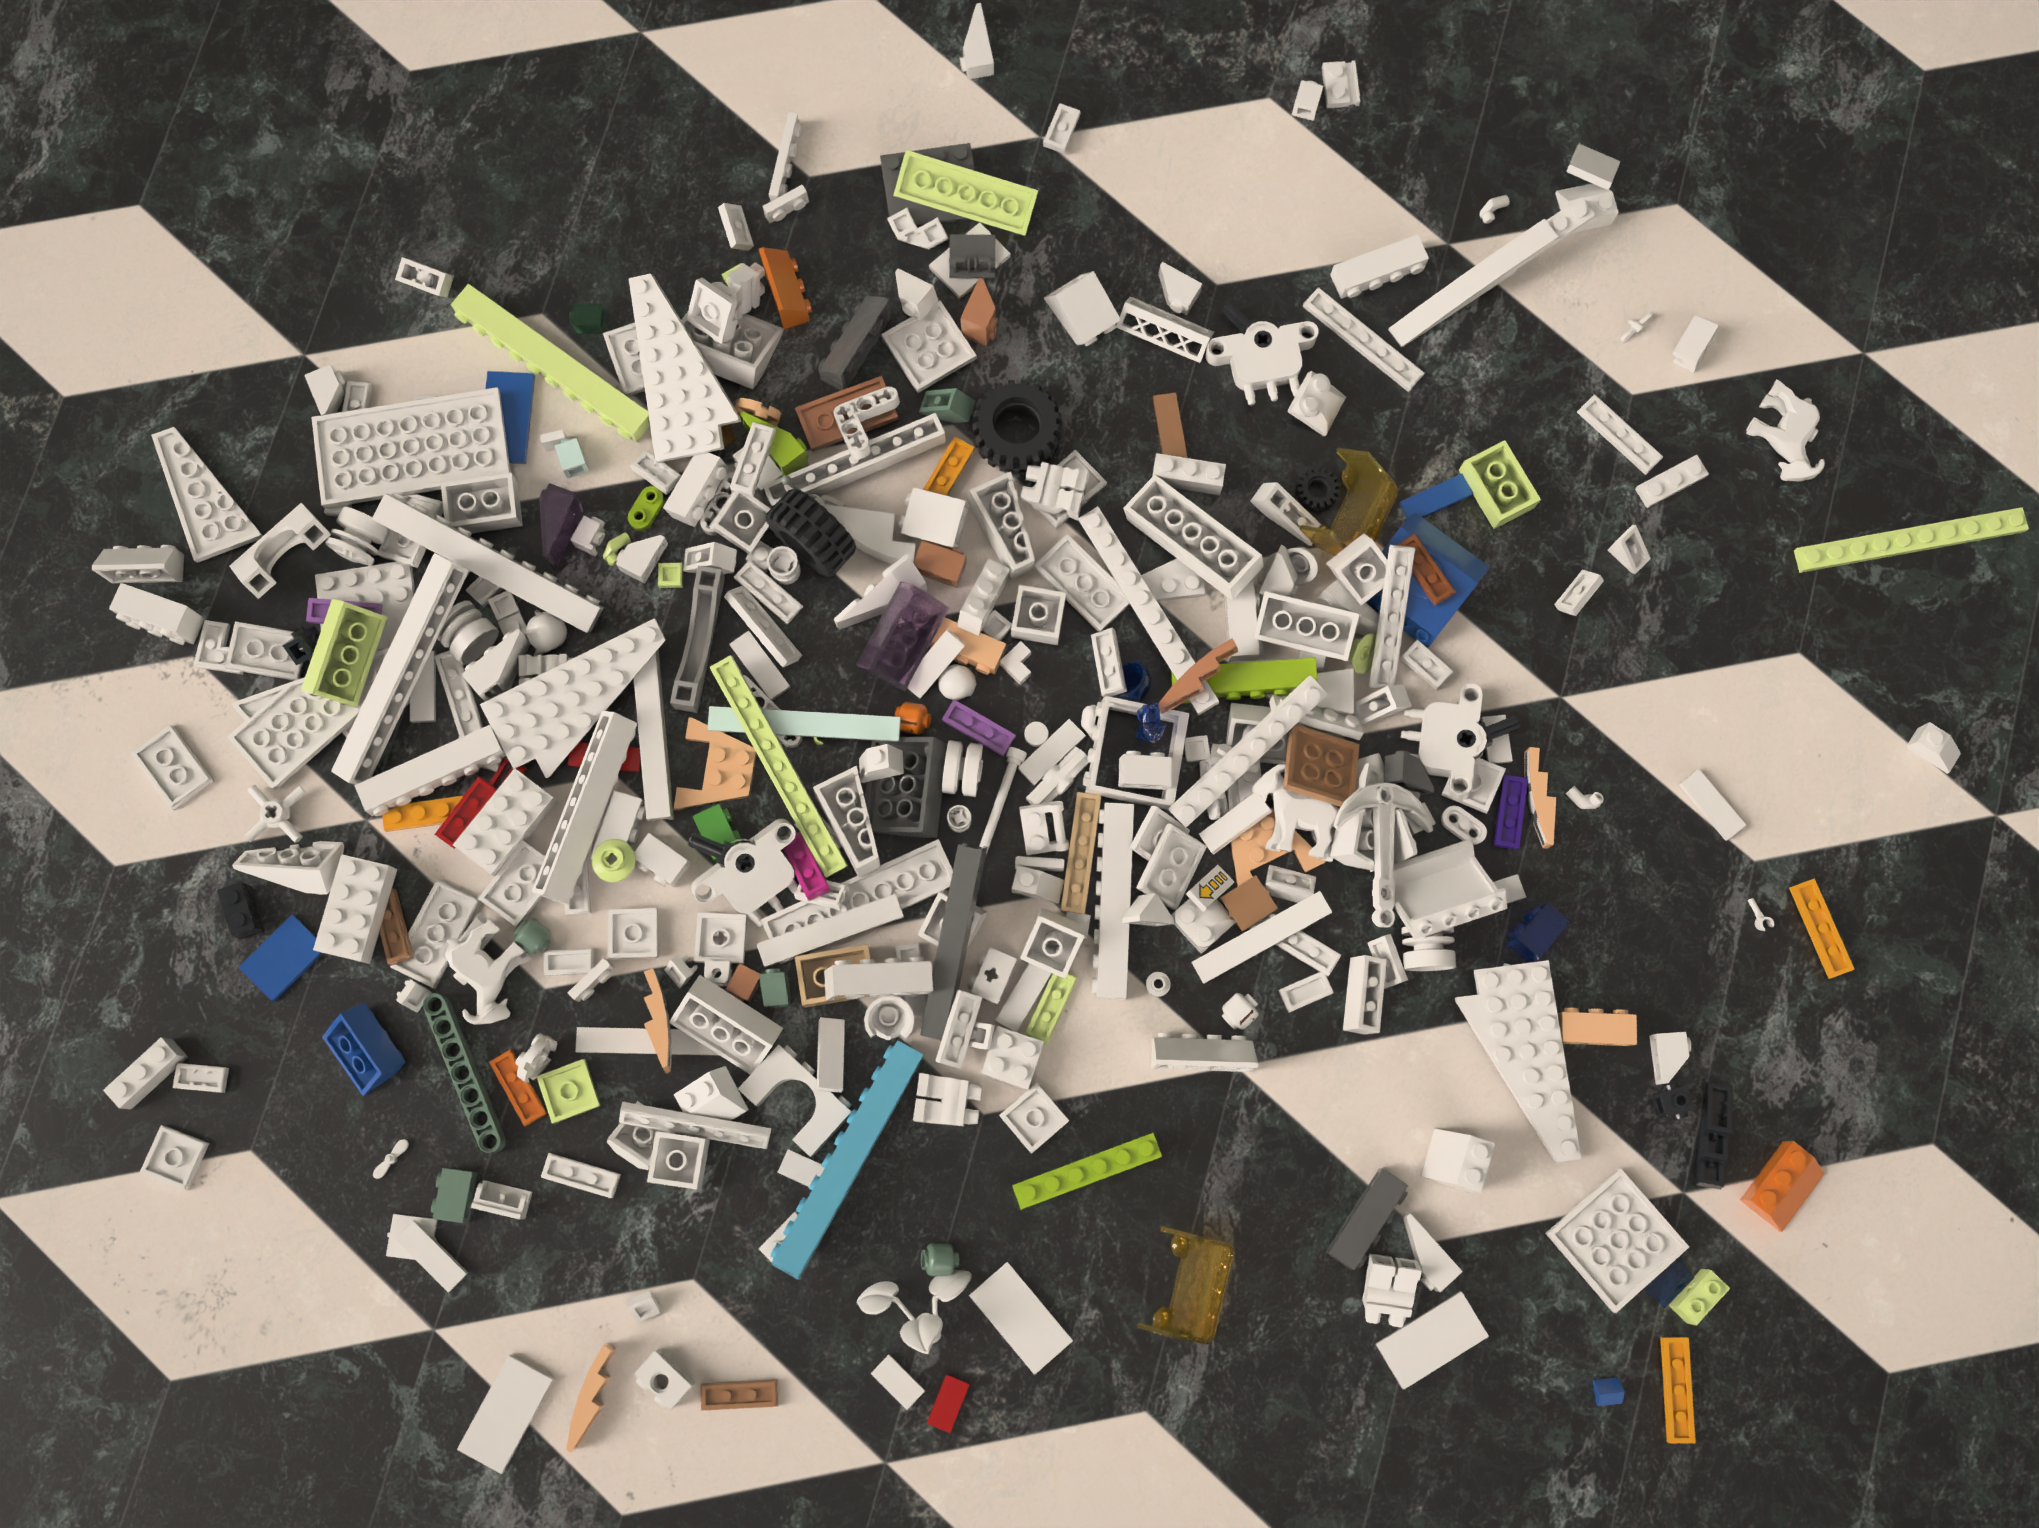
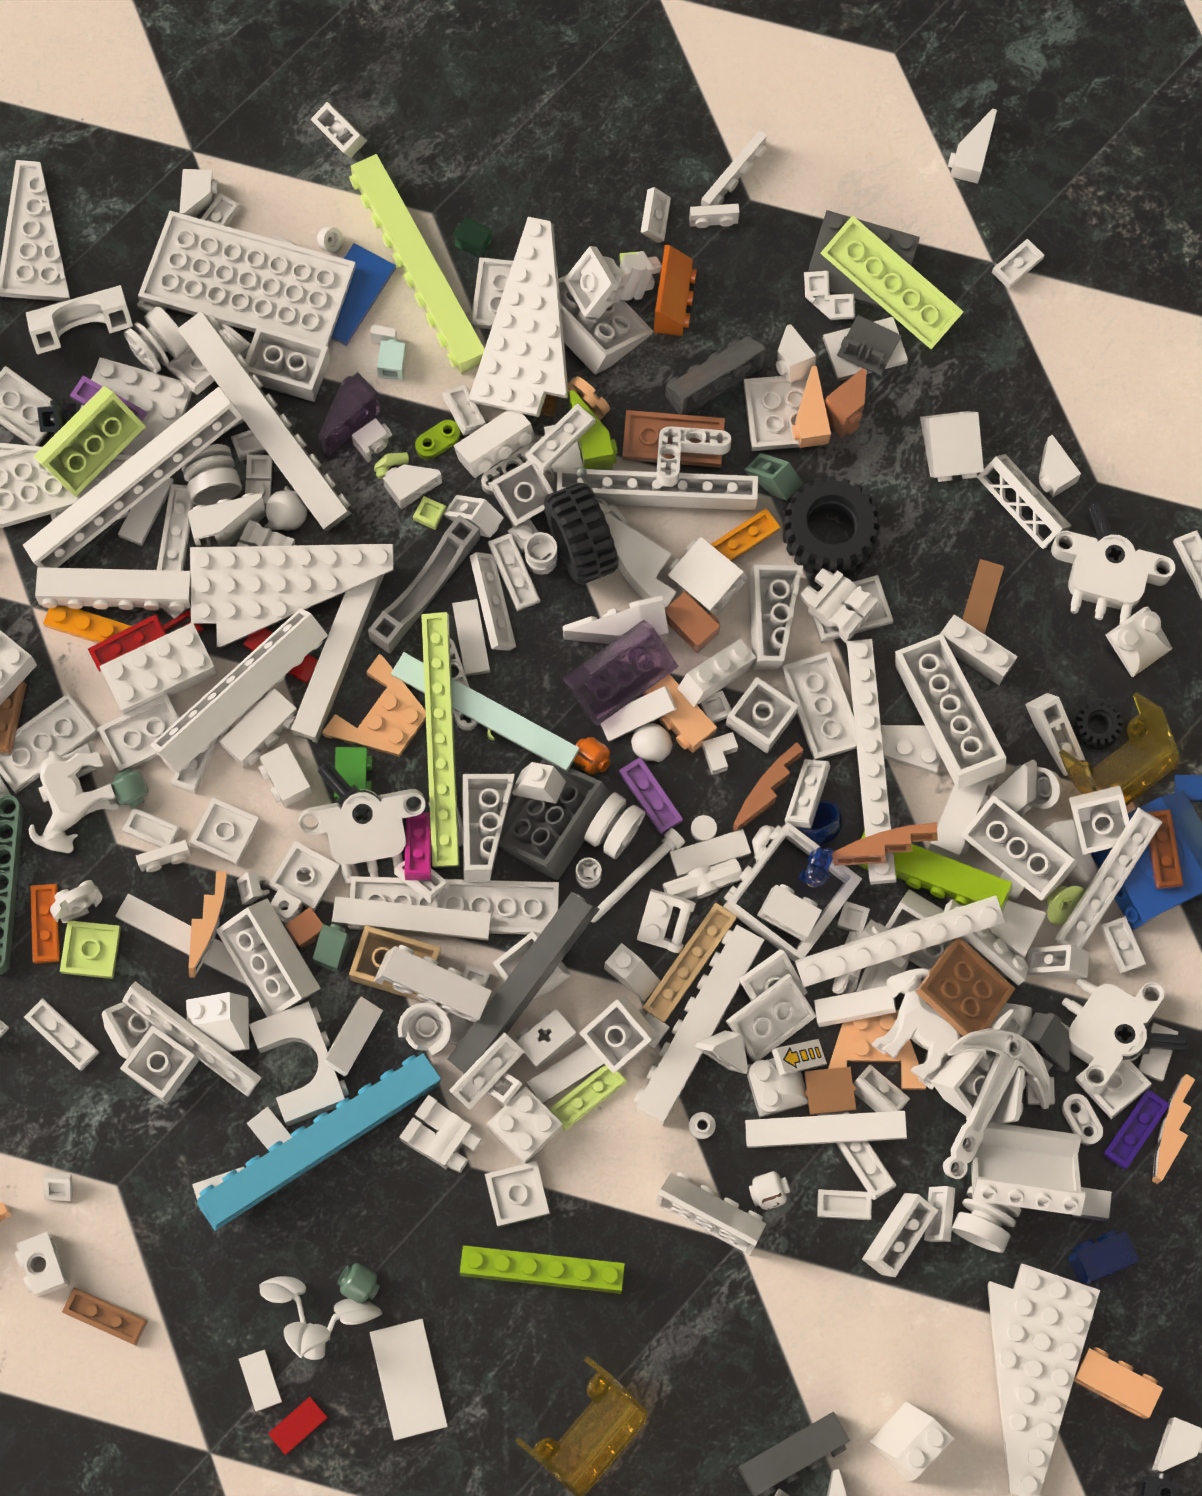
camera: 25 degrees right, 5 degrees down
yellowish green piece [592,839,636,882] -> none
white tile [1015,856,1064,872] -> none
none -> white tile [317,227,342,252]
none -> nougat slope [732,742,803,832]
none -> light nougat slope [792,366,831,448]

